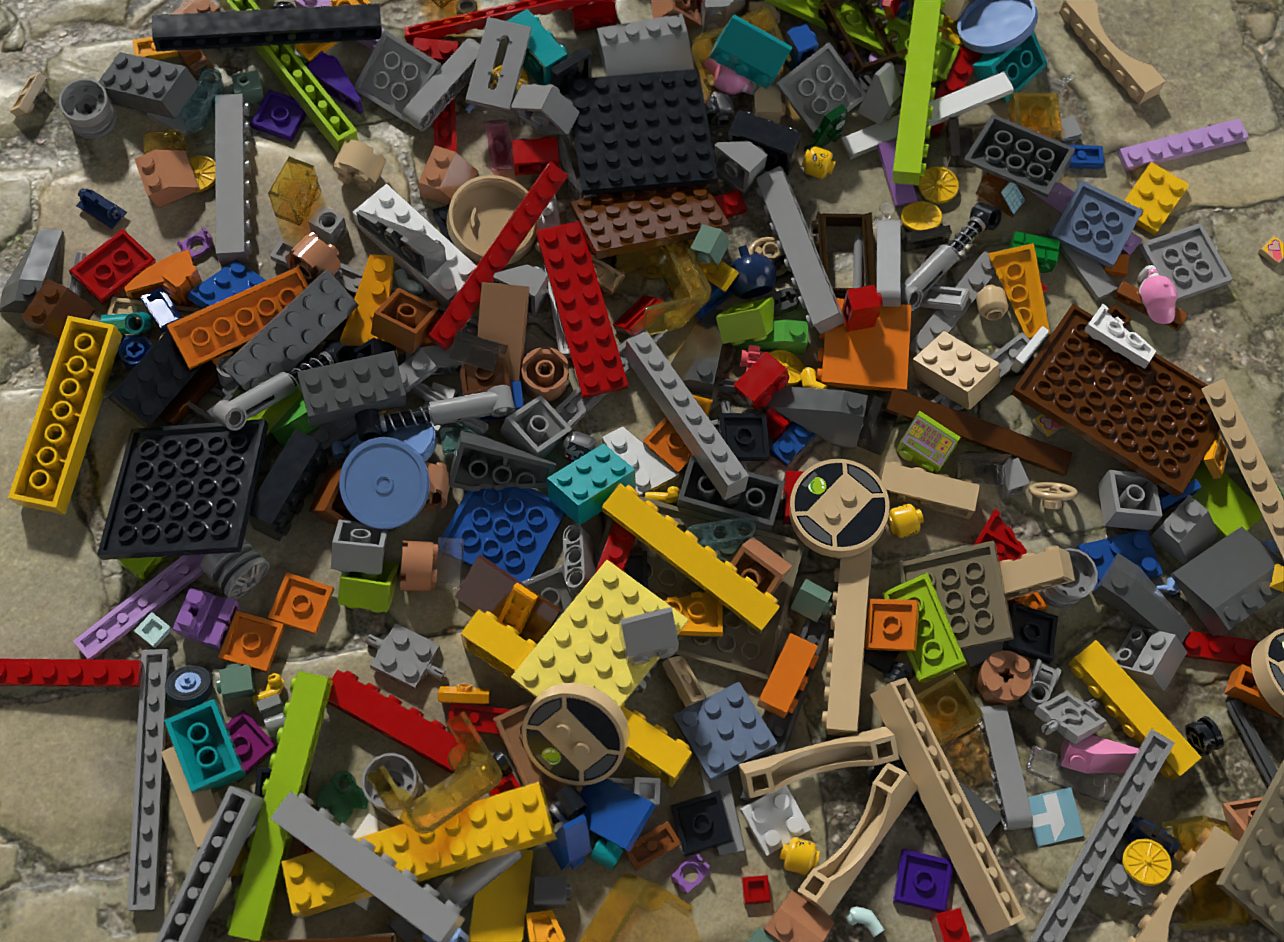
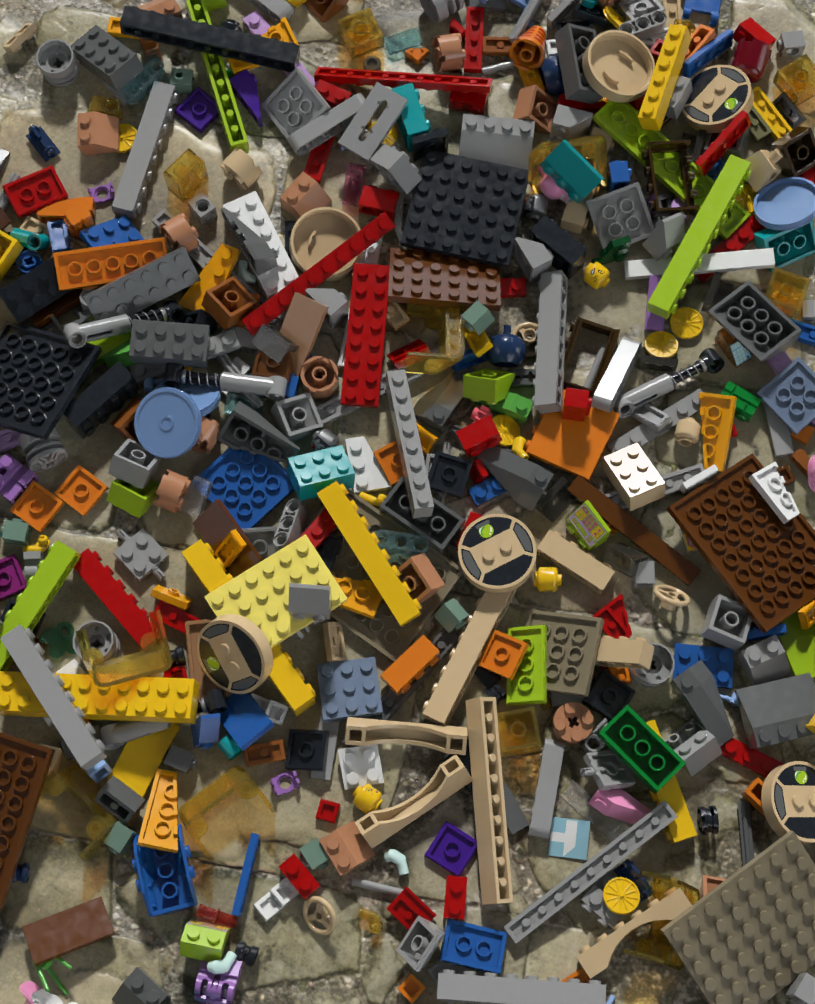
camera: 25 degrees right, 5 degrees up
none -> green brick [597,704,686,794]

